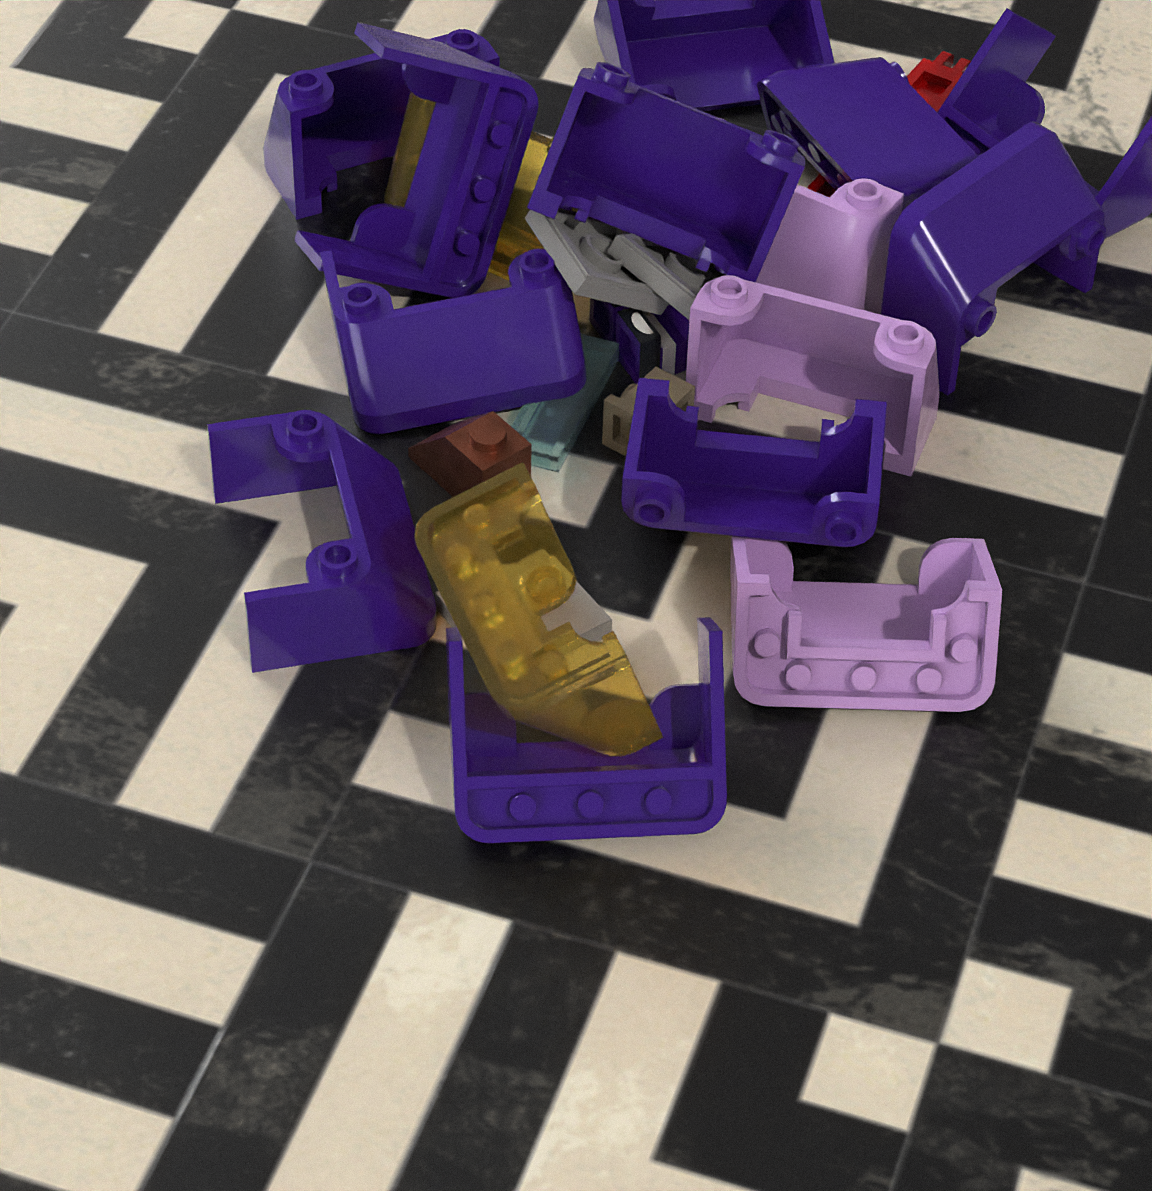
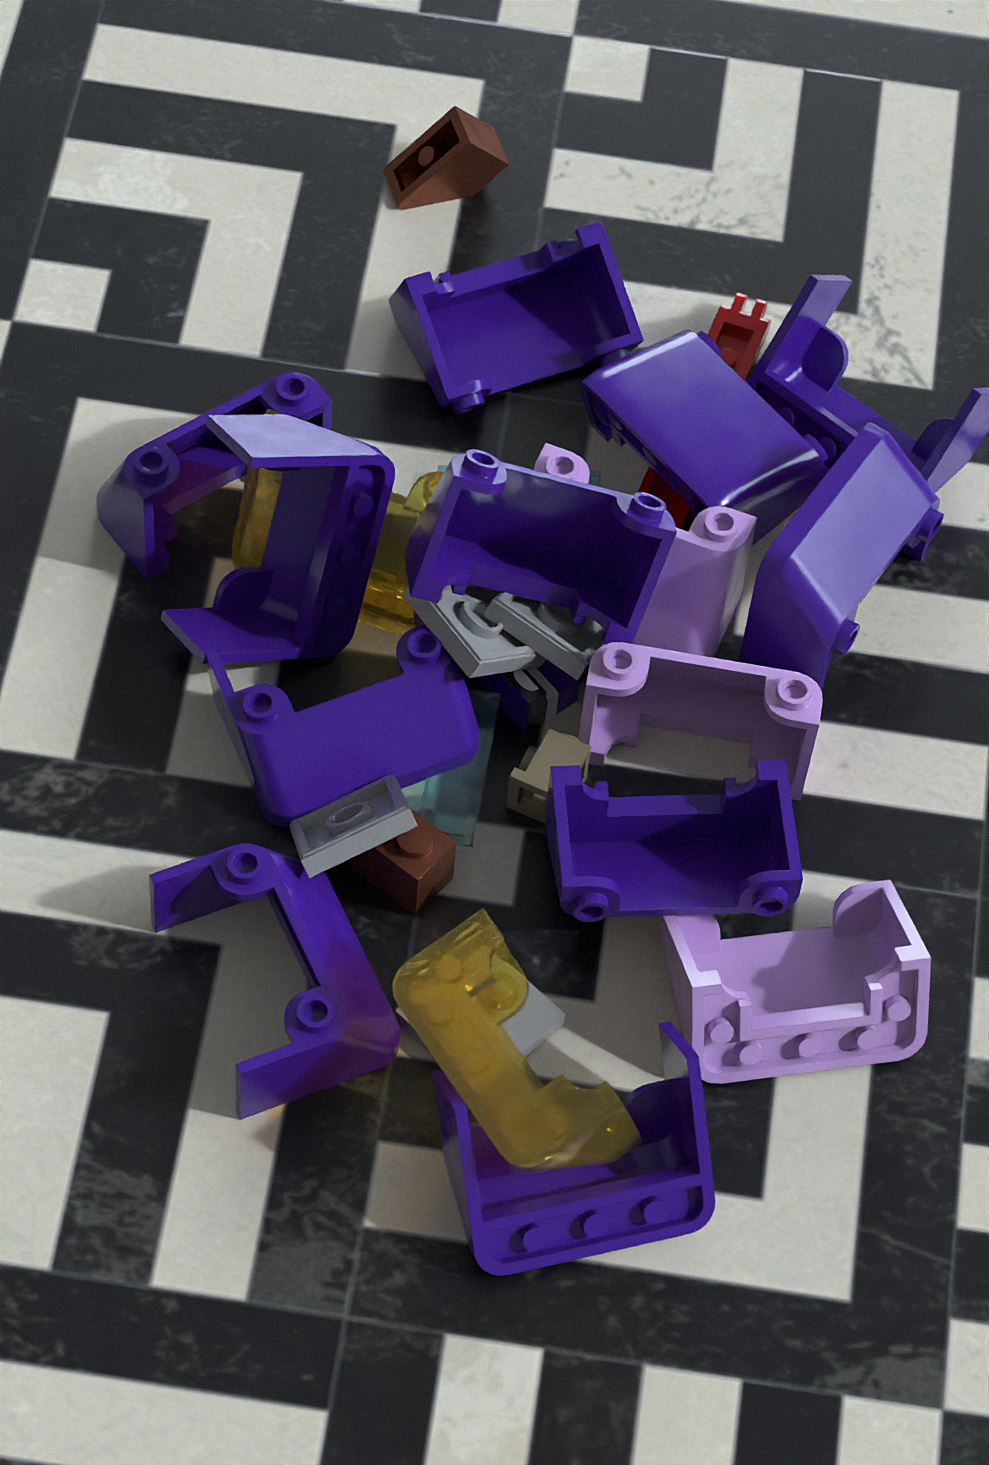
camera: 15 degrees left, 10 degrees up
none -> light grey tile [289,774,418,878]

